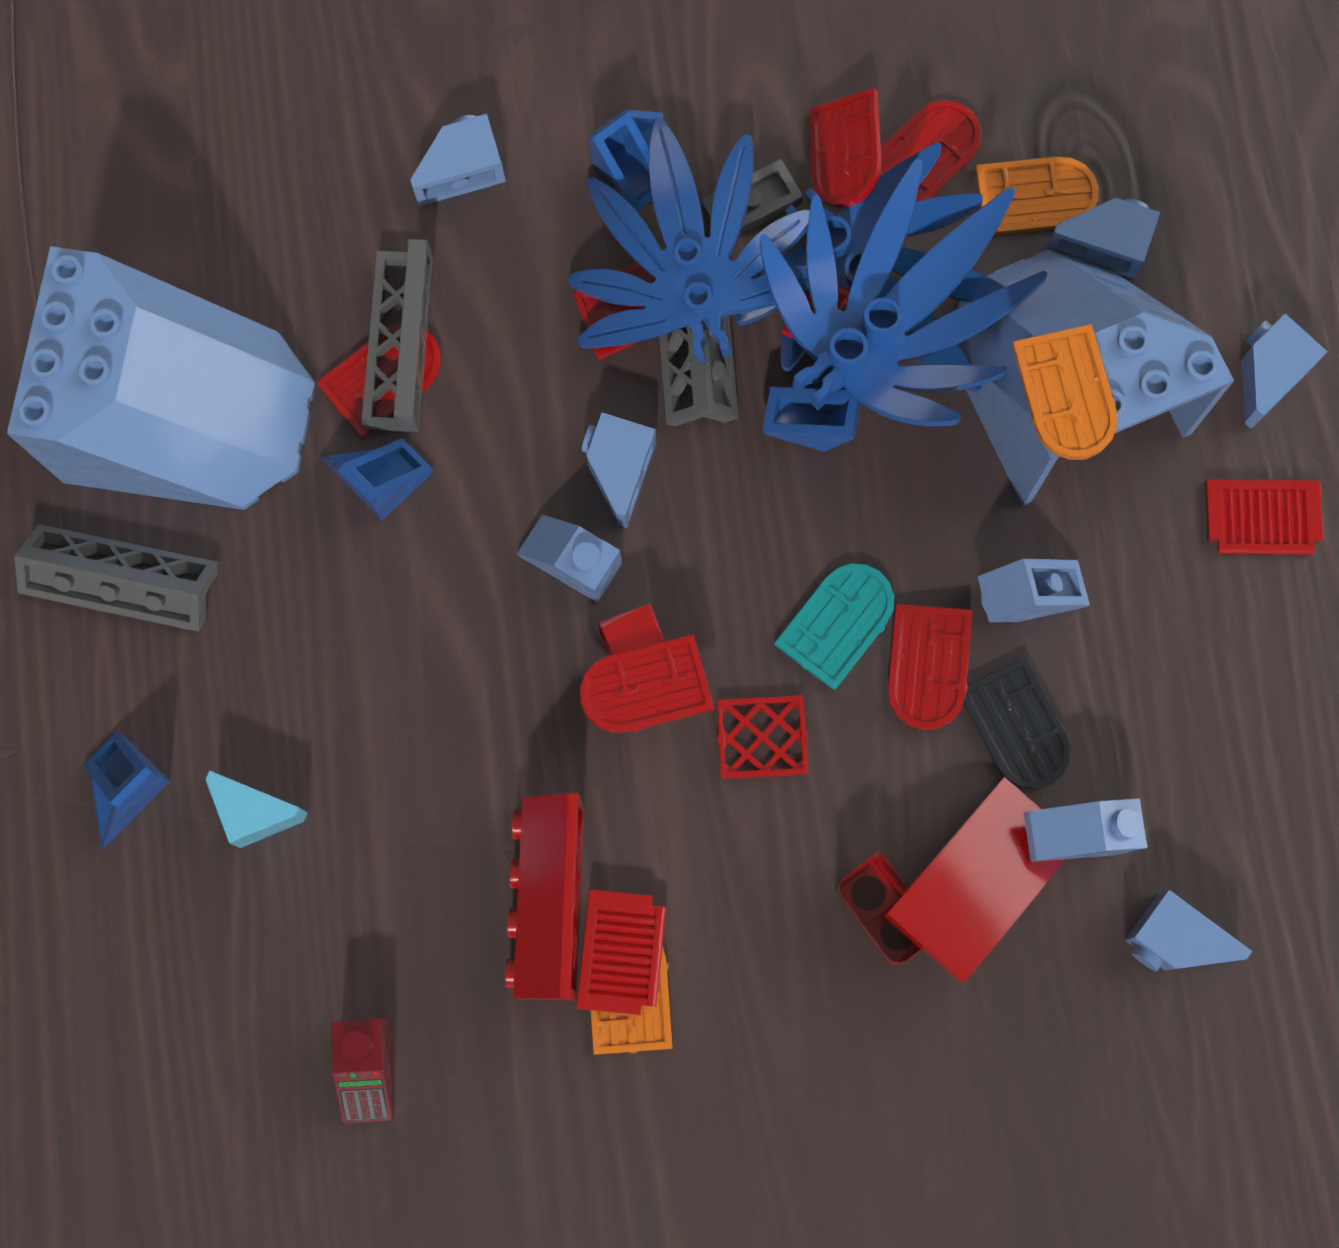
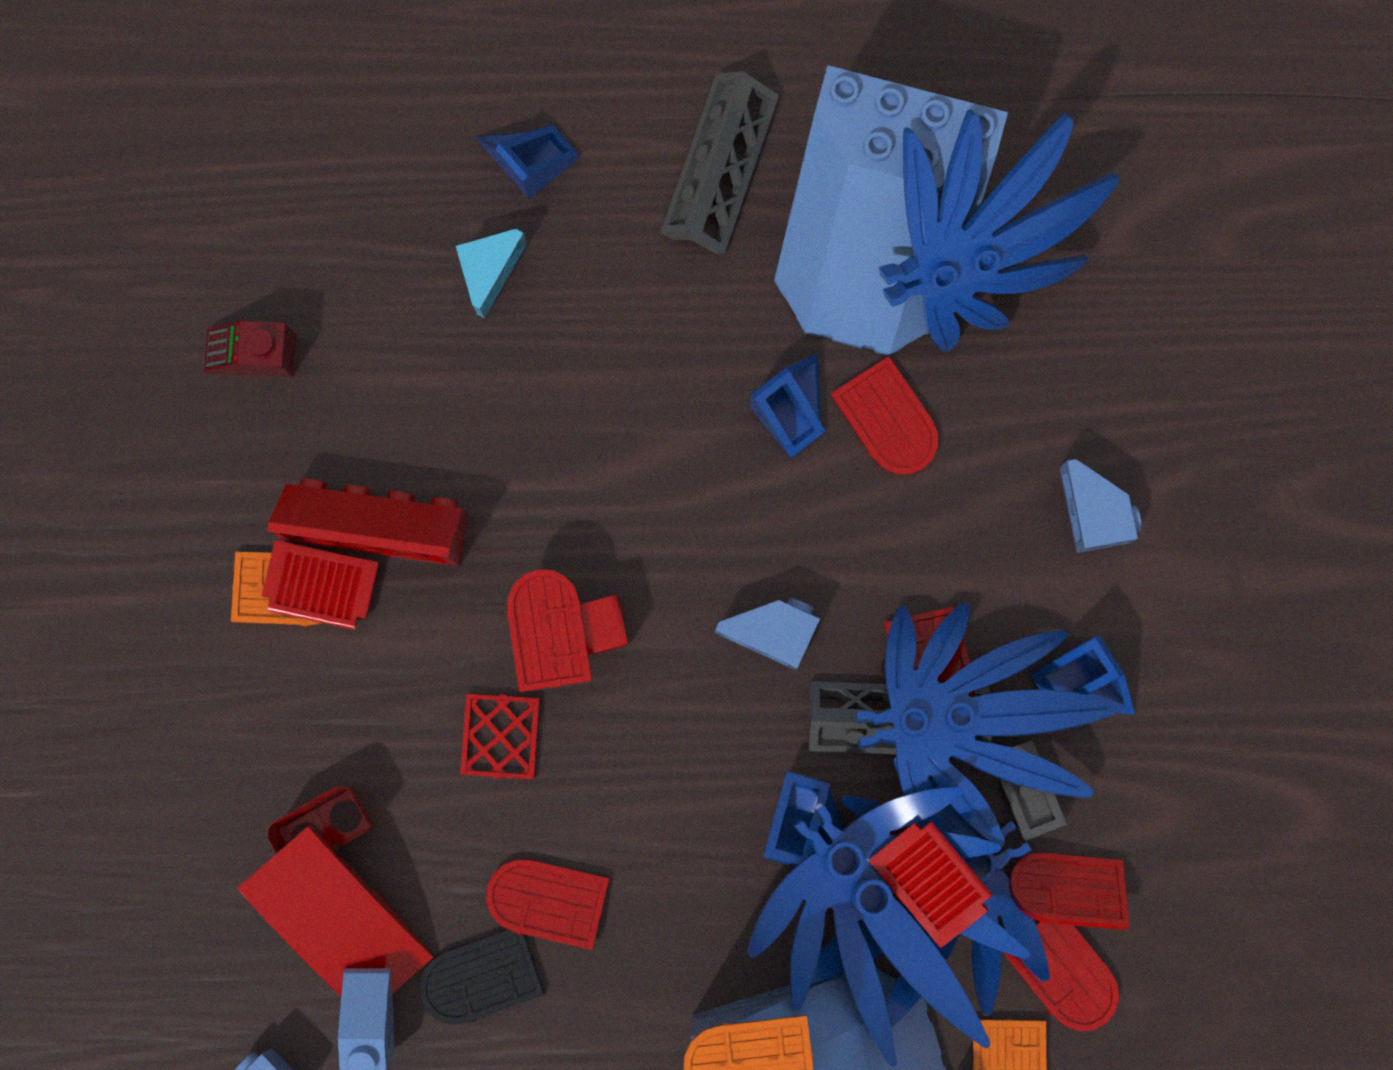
camera: 95 degrees right, 5 degrees up
dark grey fence [361,239,433,432] -> none
medium blue slope [517,514,622,603] -> none
teal window [774,563,894,691] -> none
medium blue slope [978,559,1090,622] -> none
none -> red window [868,821,993,948]
none -> blue plant [879,109,1119,352]

